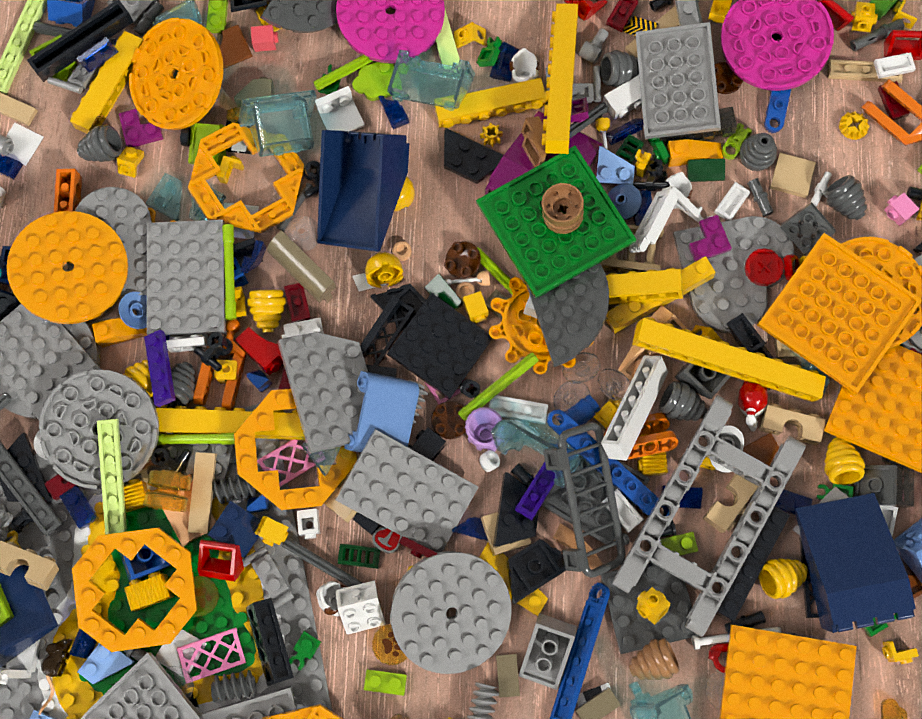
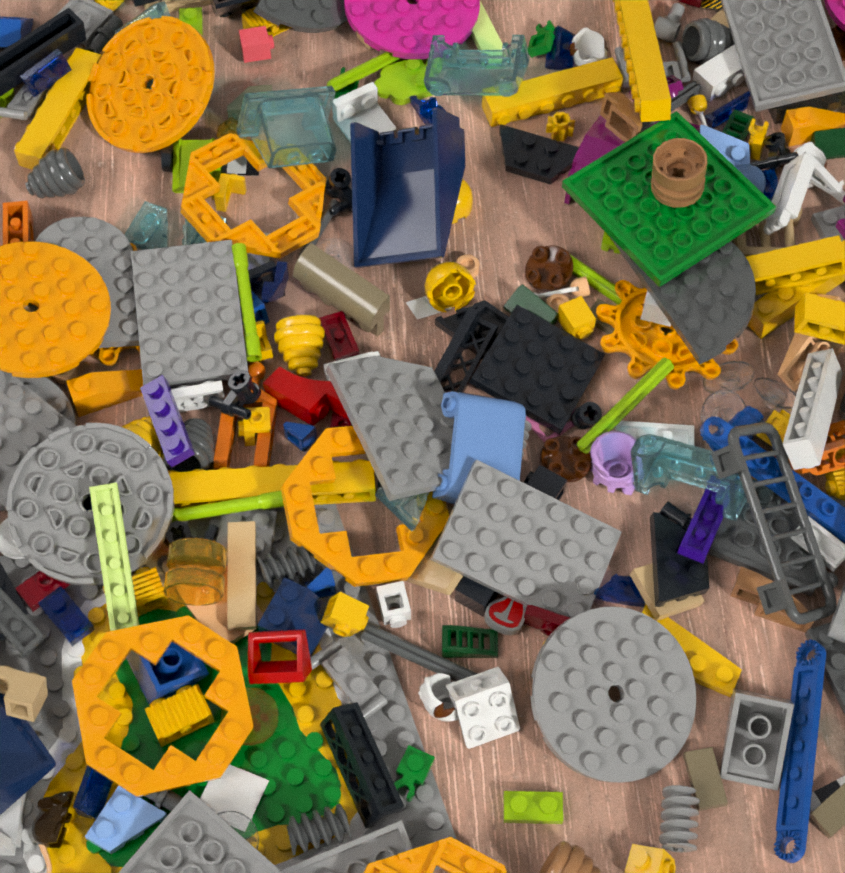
camera: 10 degrees left, 15 degrees down
yellow bracket [117,146,144,178] -> none
medium blue dish [118,292,147,329] -> none
magenta plate [119,109,164,147] -> none
bright pink window [176,627,246,683] -> none
dark orange tile [220,25,253,69] -> none
bright pink window [257,440,326,487] -> none
clear yellow tile [372,624,408,665] -> none
yellow bracket [454,22,487,48] -> none
white tile [480,450,500,472] -> none
black wing [506,539,566,604] -> none
green plate [648,138,670,165] -> none

